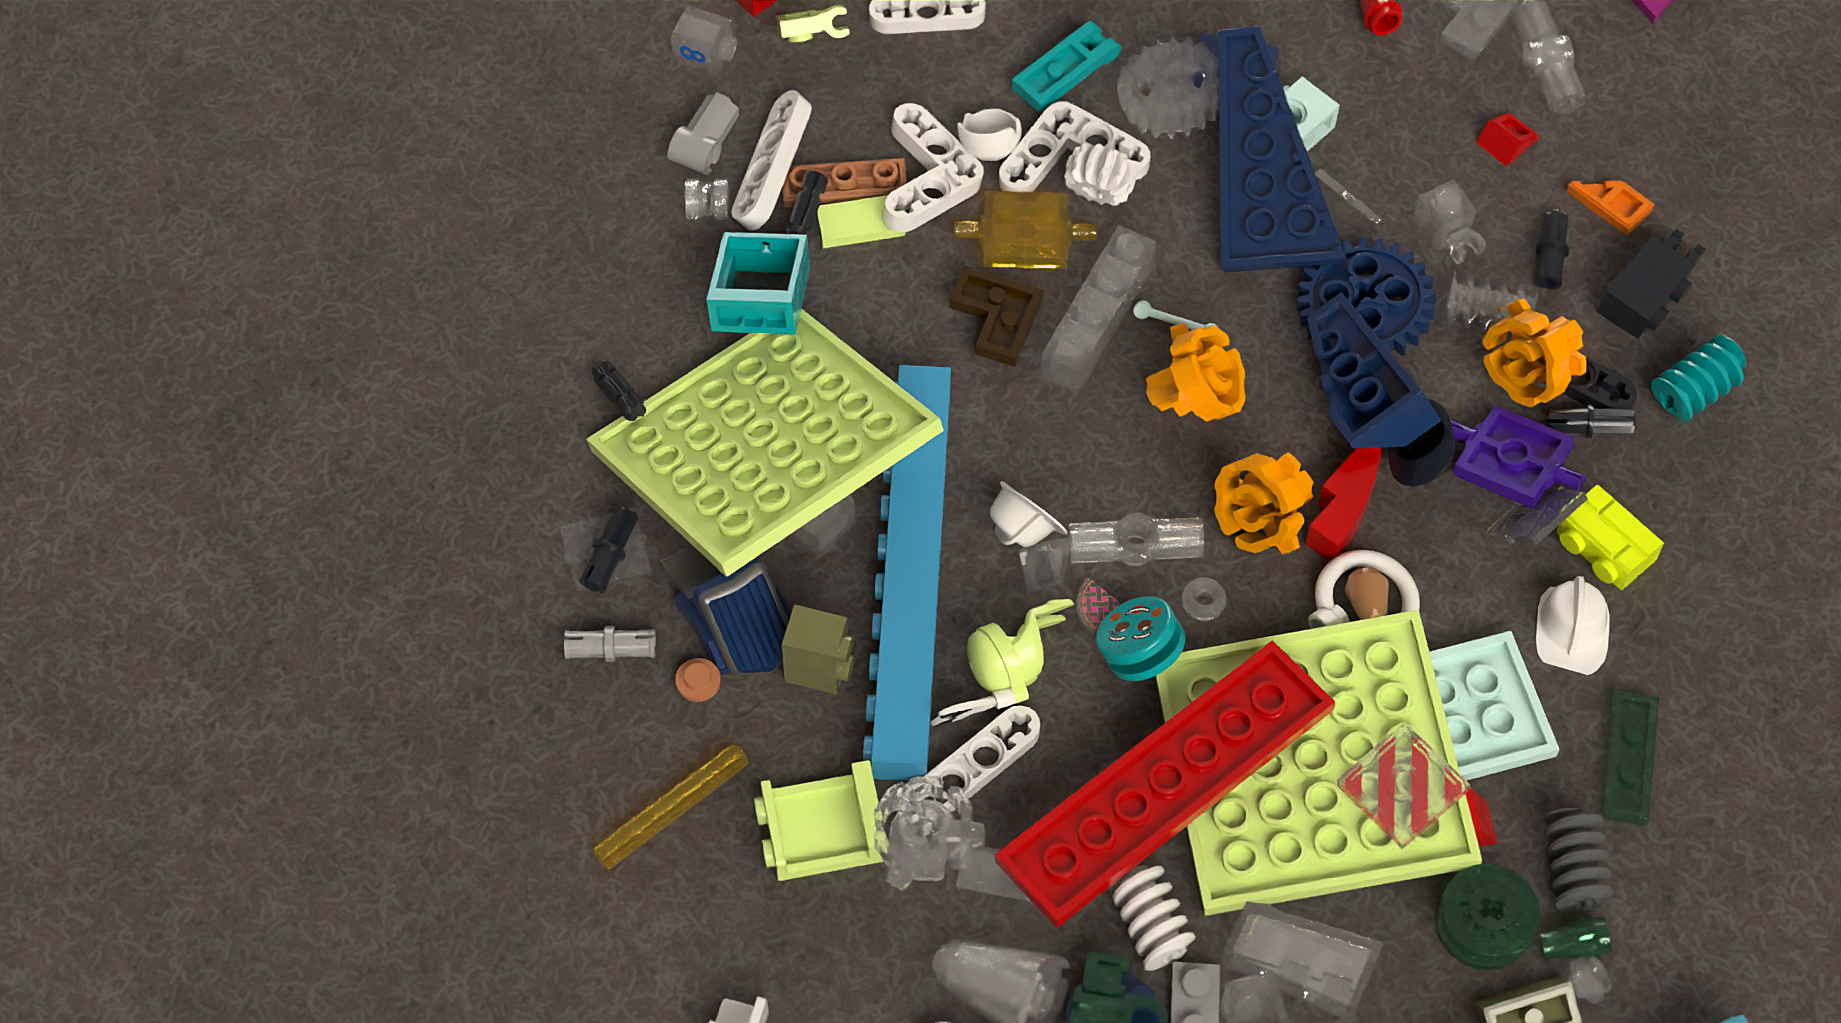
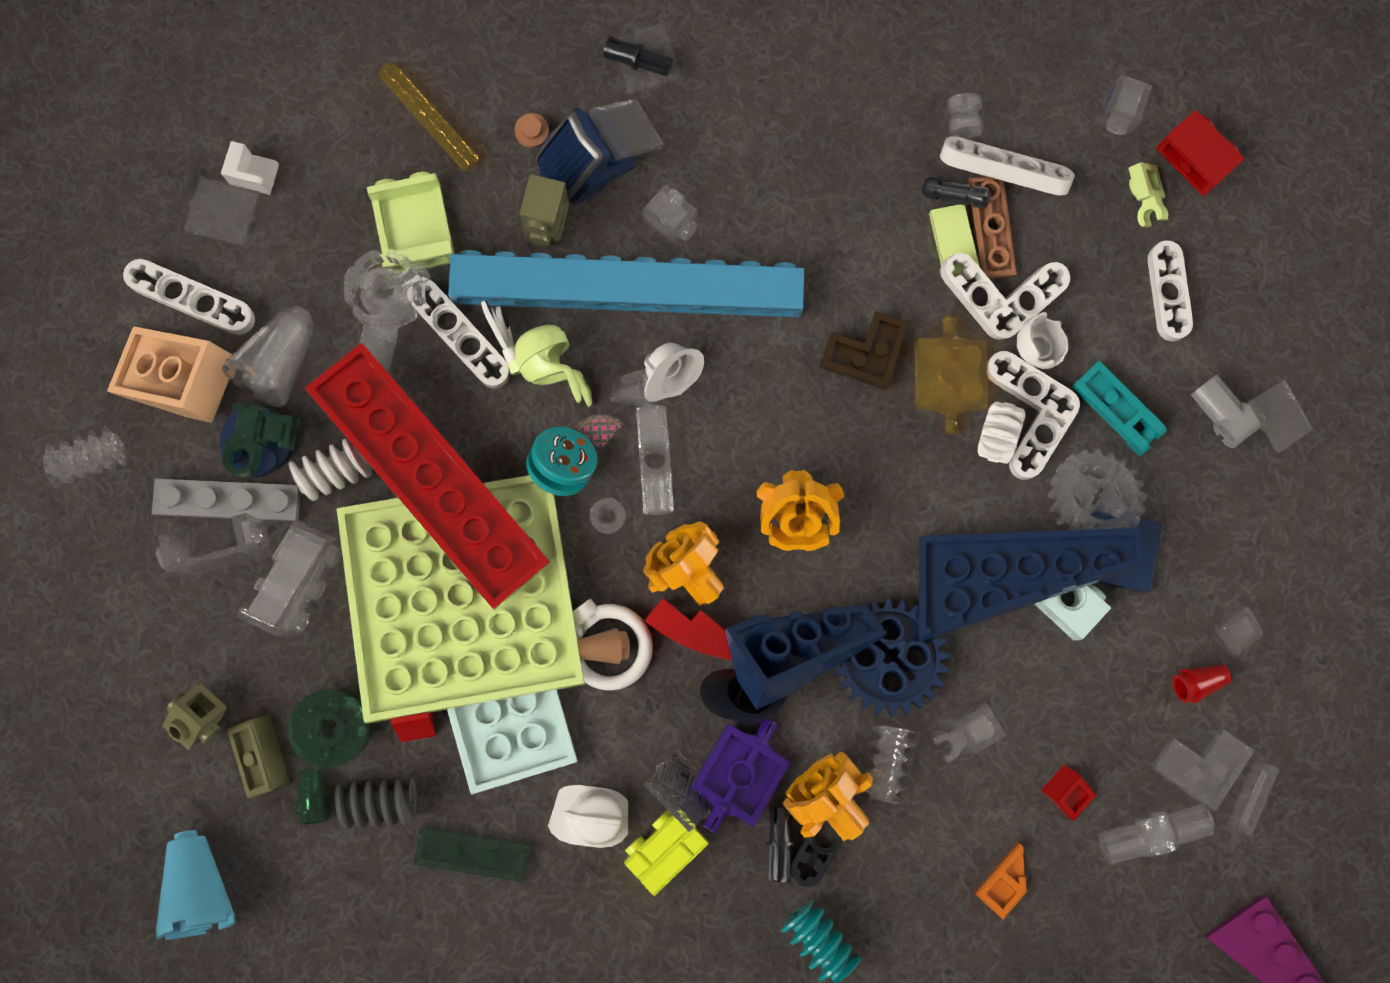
camera: 80 degrees right, 20 degrees up
light grey pin [564,626,656,662] -> none
yellowish green plate [586,308,944,577] -> none
black axle [591,361,646,421] -> none
light grey piece [668,92,739,175] -> none
teal window [707,232,811,335] -> none
clear brick [1040,225,1157,395] -> none
light aqua hinge [1133,301,1218,330] -> none
clear piece [1315,168,1383,226] -> none
clear tile [1337,722,1470,849] -> none
black axle [1535,209,1570,290] -> none
clear plate [1568,957,1612,1004] -> none
black hinge [1596,229,1706,339] -> none

